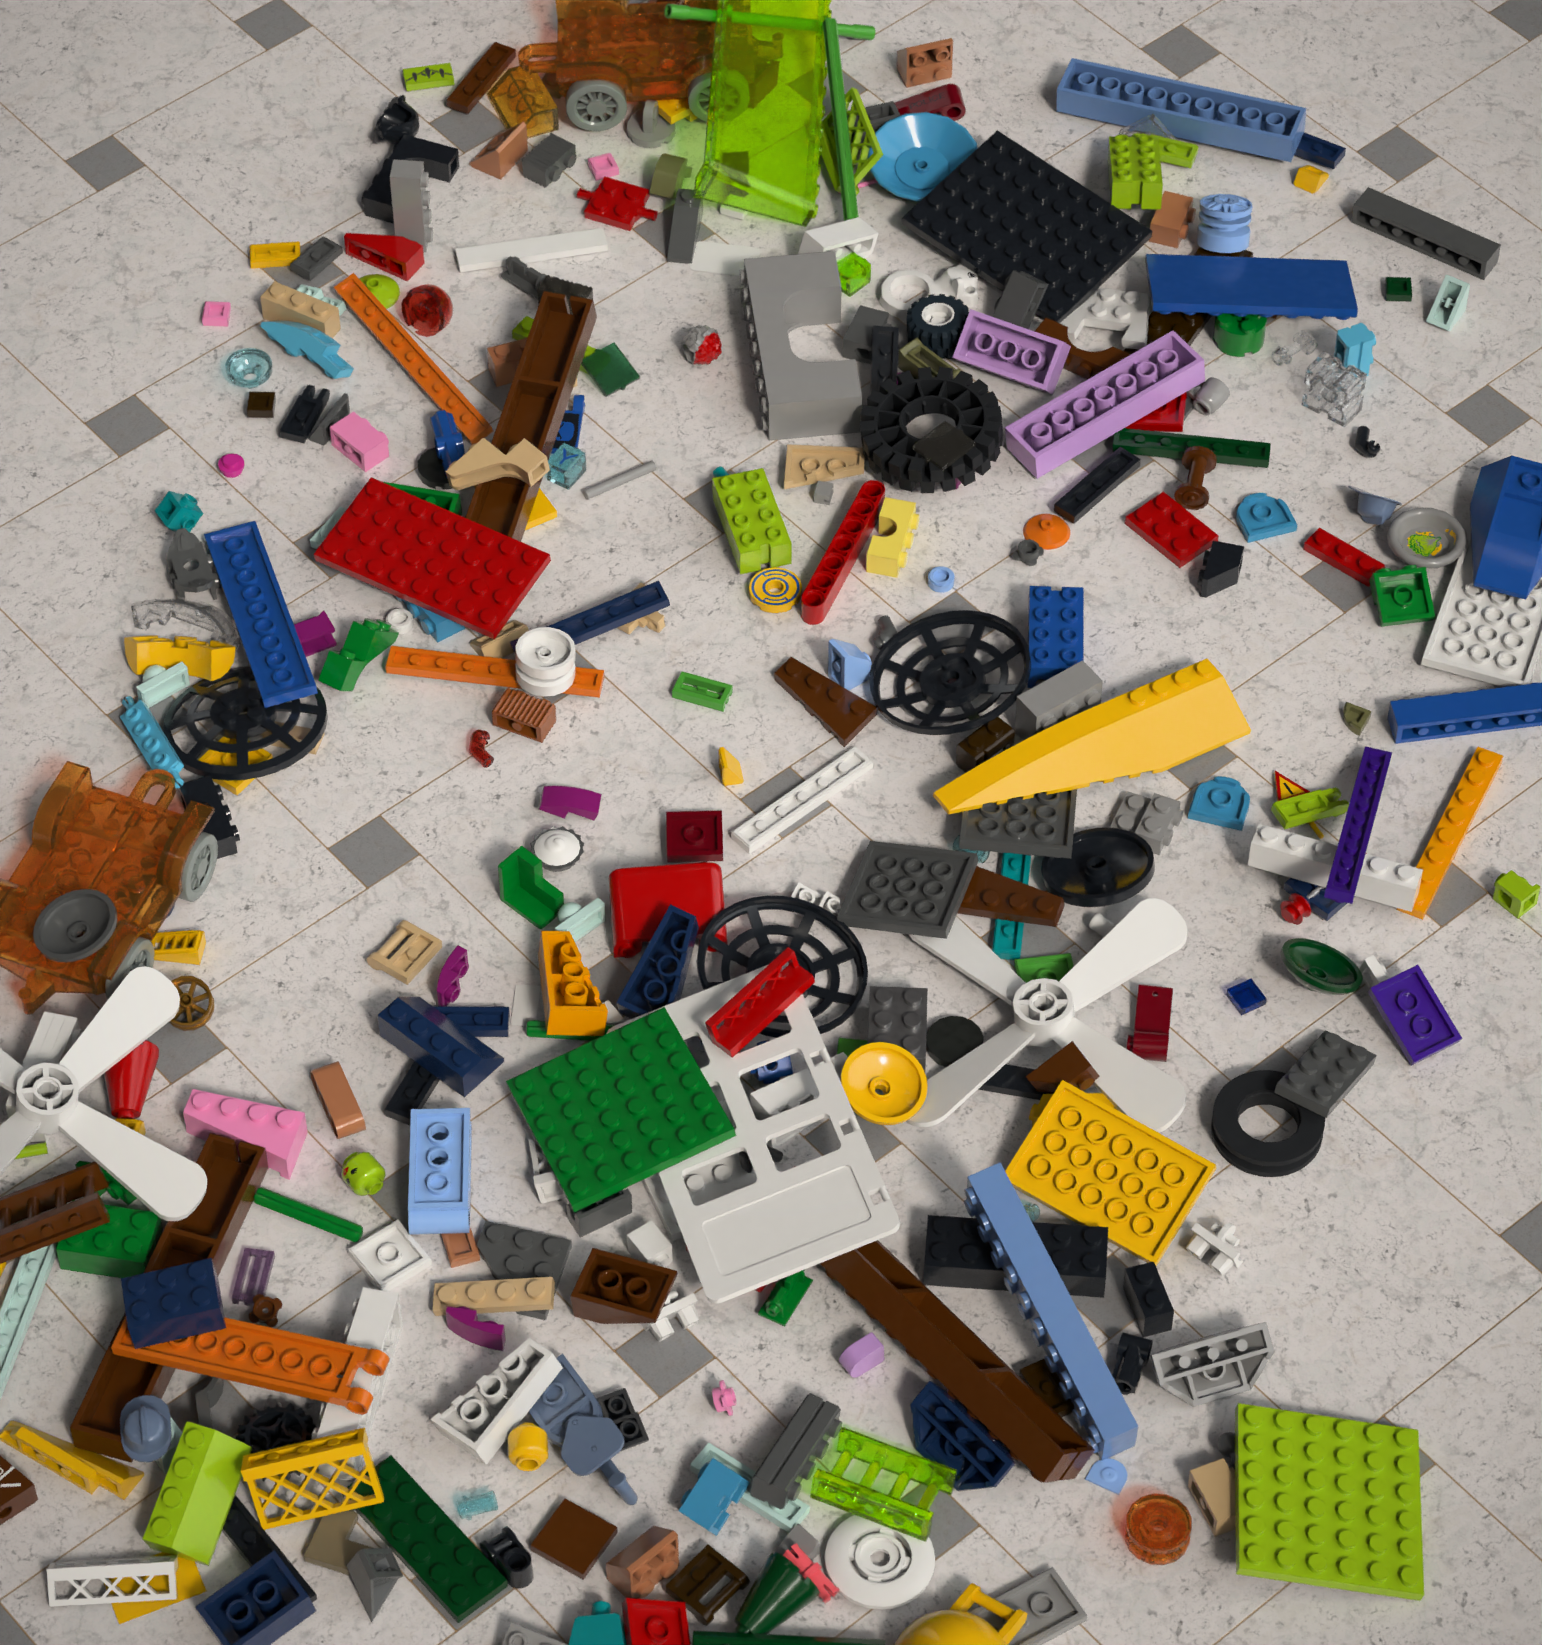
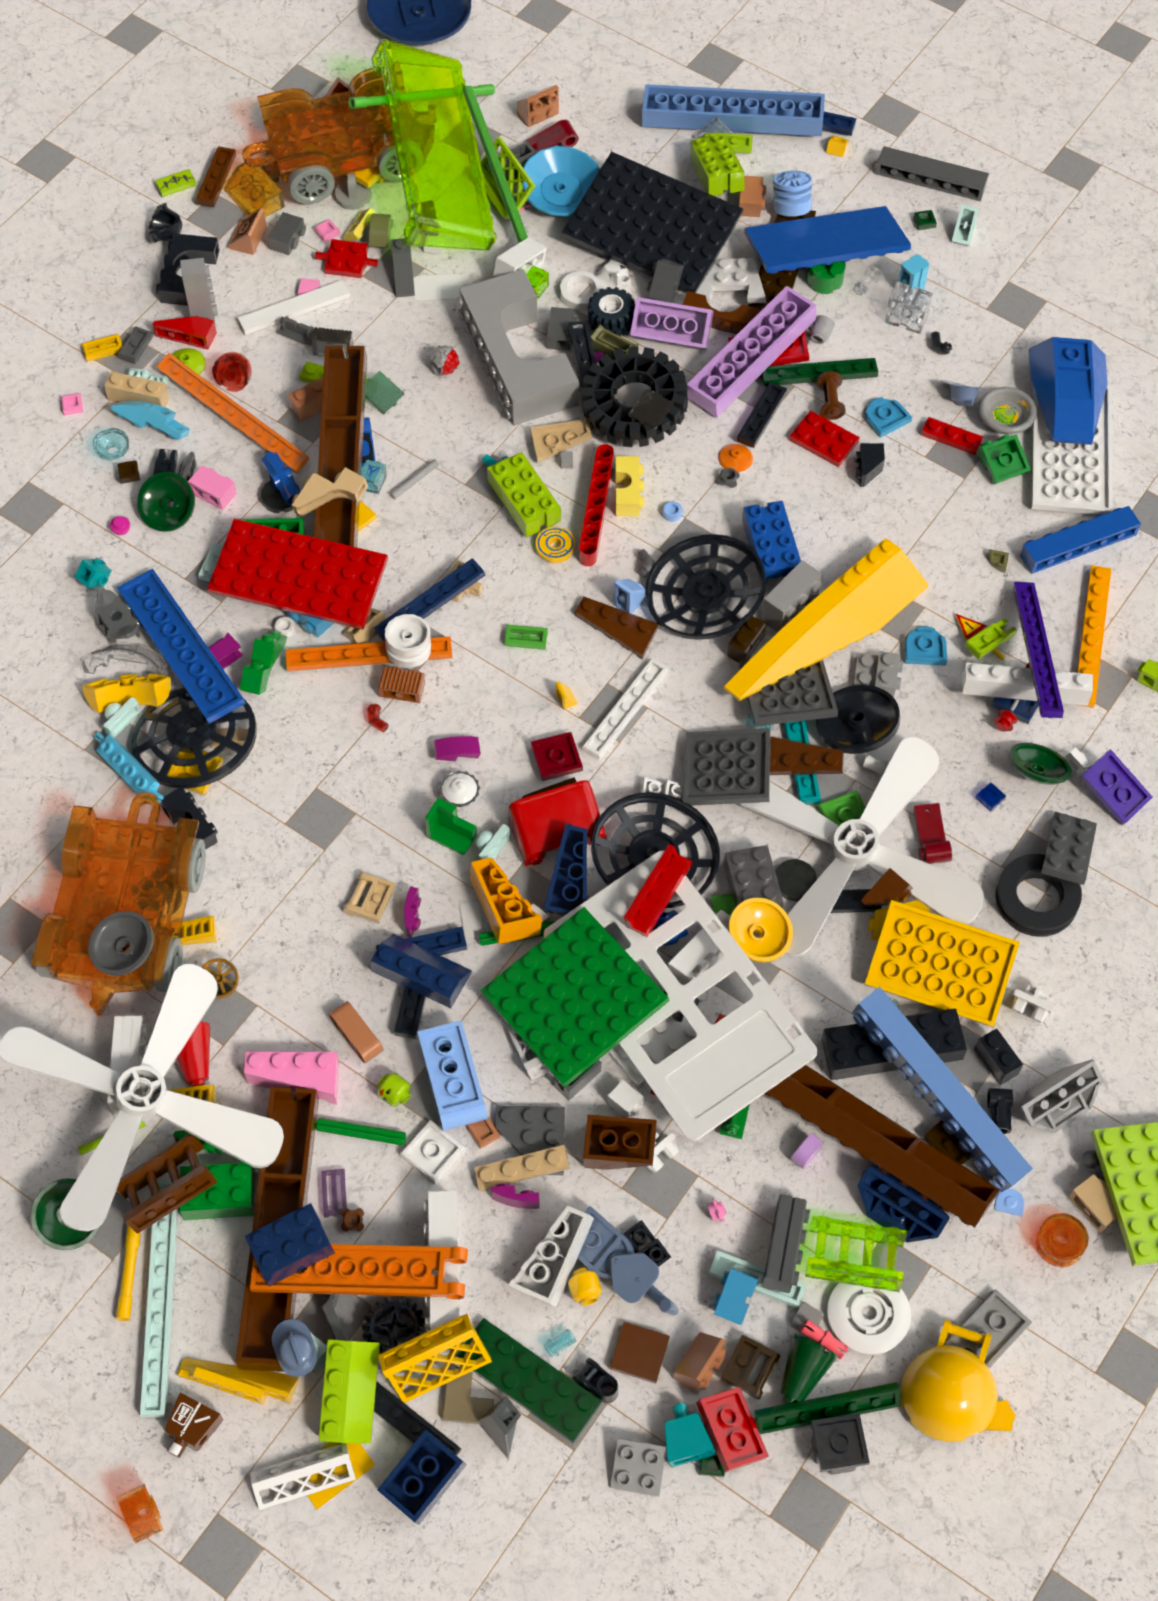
camera: 15 degrees left, 10 degrees up
none -> dark green dish [137,472,195,532]
none -> bright pink tile [298,278,320,296]
none -> light yellow plate [343,207,375,241]

